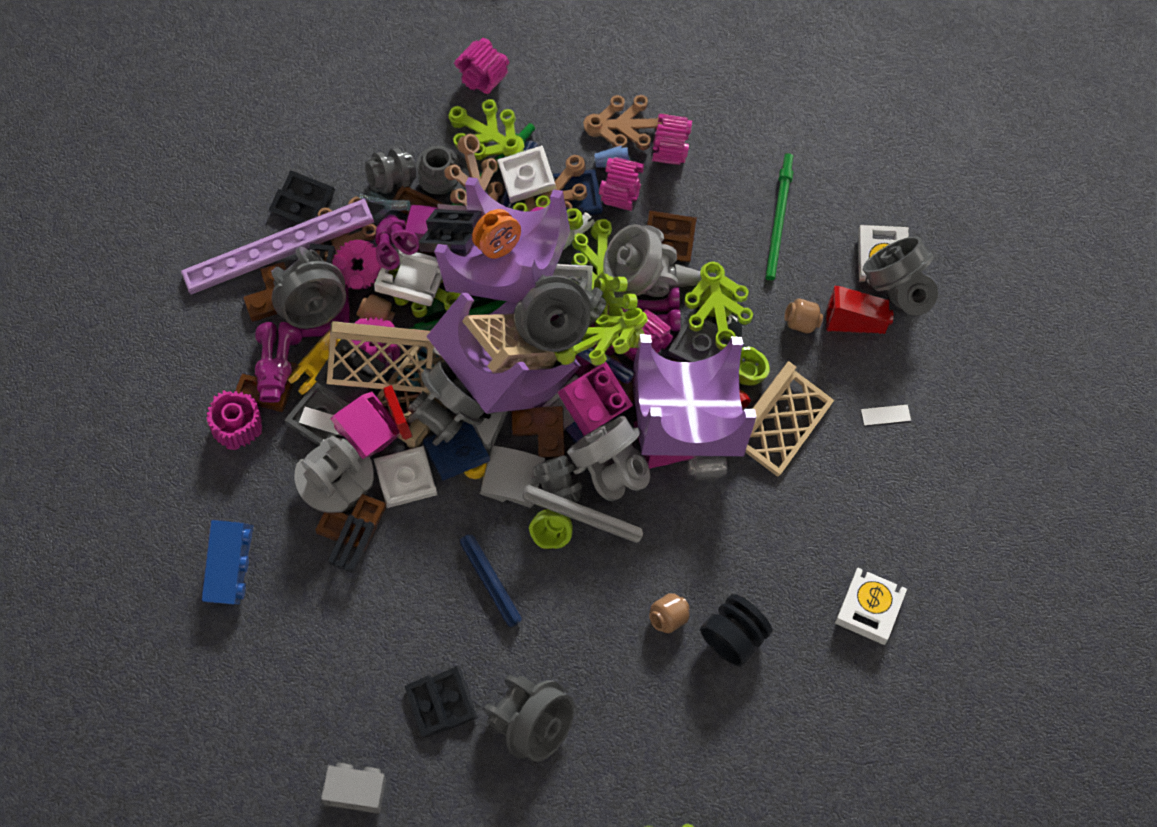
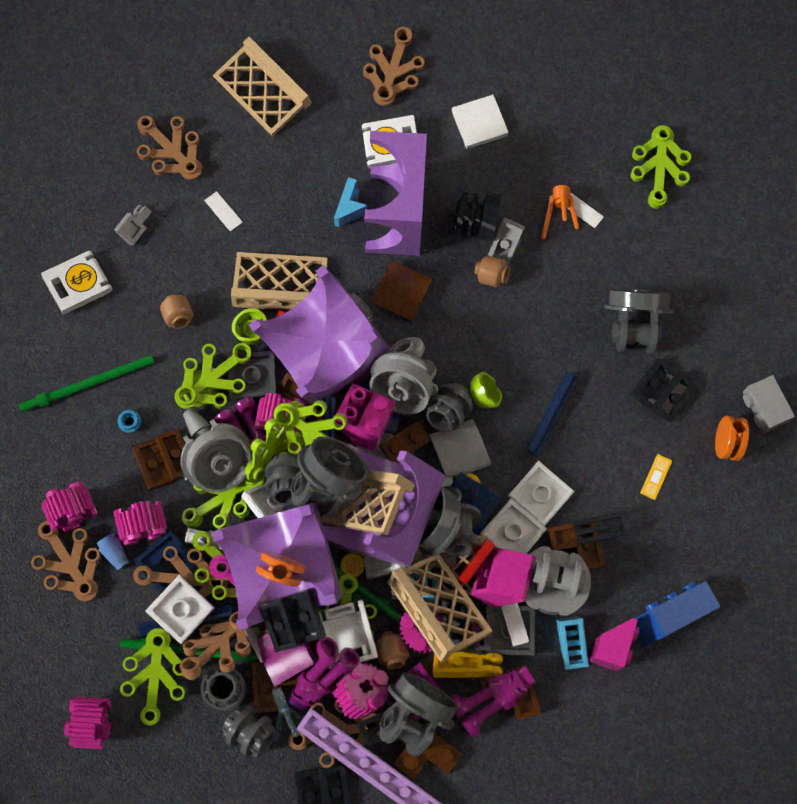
camera: 120 degrees left, 10 degrees up
dark pink brick [206,390,262,450] -> none
light grey axle [522,485,643,543] -> none
red slope [826,286,893,334] -> none
dark grey piece [863,236,938,315] -> none
none -> light grey plate [114,205,152,245]
none -> dark azure plate [117,410,141,433]
none -> medium nougat plant [137,116,202,180]
none -> tan fence [213,37,312,137]
none -> medium azure slope [334,177,367,227]
none -> medium nougat plant [363,27,424,106]
none -> medium lavender piece [364,131,427,256]
none -> reddish brown slope [371,260,433,321]
none -> white tile [452,95,509,149]
none -> light grey slope [488,218,525,266]
none -> white tile [508,461,575,526]
none -> orange plant [541,185,579,239]
none -> medium azure slope [556,616,589,670]
none -> white sticker [567,193,604,228]
none -> dark pink slope [589,618,640,671]
none -> yellow sticker [640,454,672,500]
none -> orange head [715,416,749,461]

